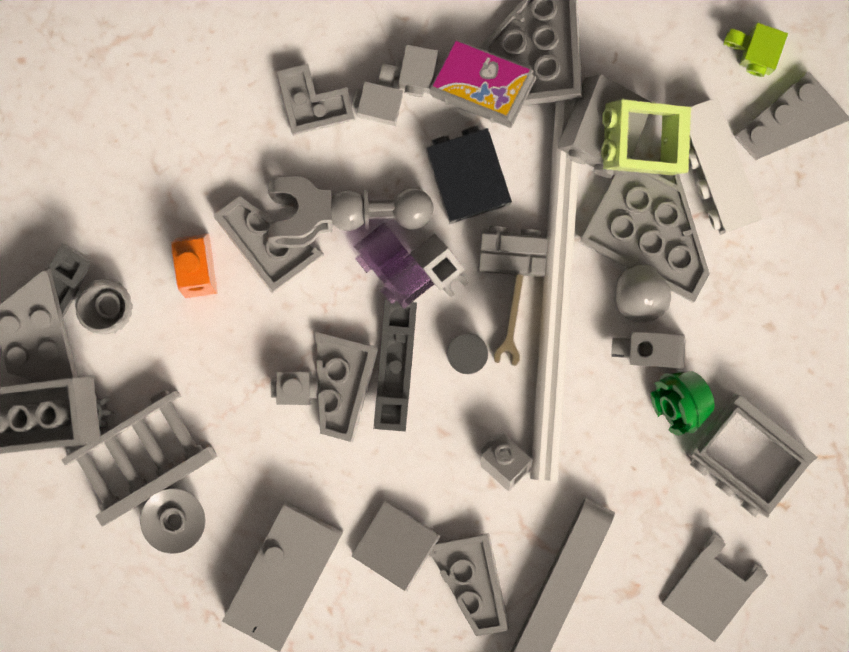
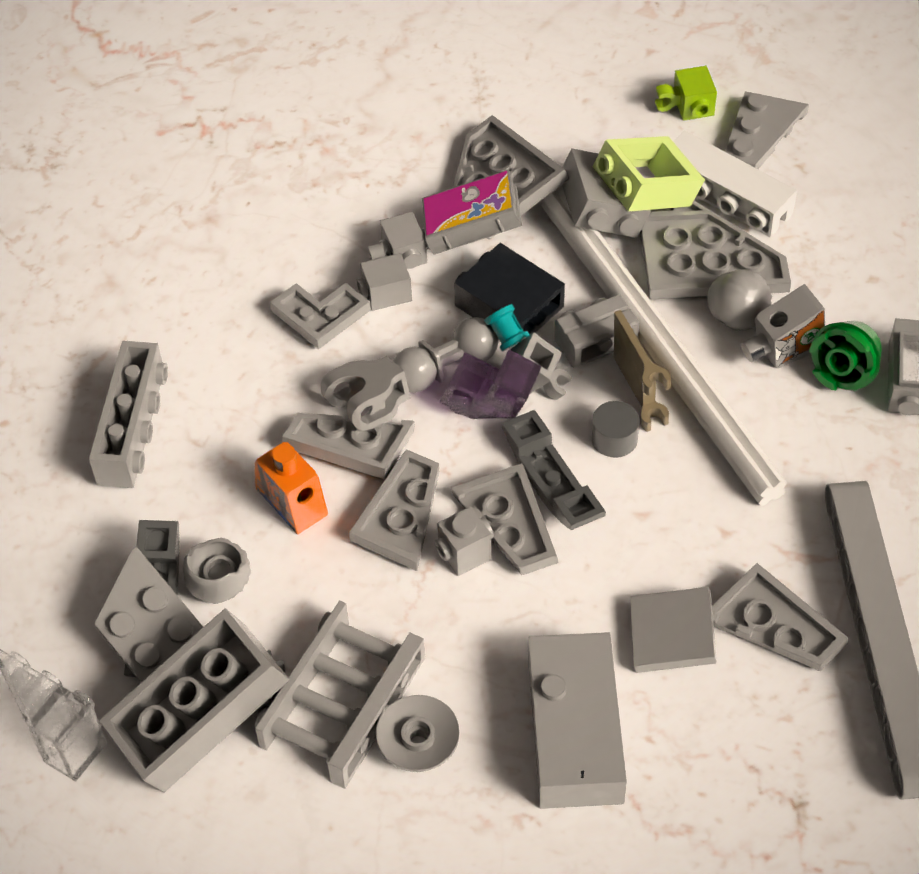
camera: 35 degrees left, 35 degrees down
light grey brick [481,434,533,492] -> none
none -> light grey brick [89,341,168,488]
none -> light grey wing [349,449,440,571]
none -> teal bush [484,304,530,352]

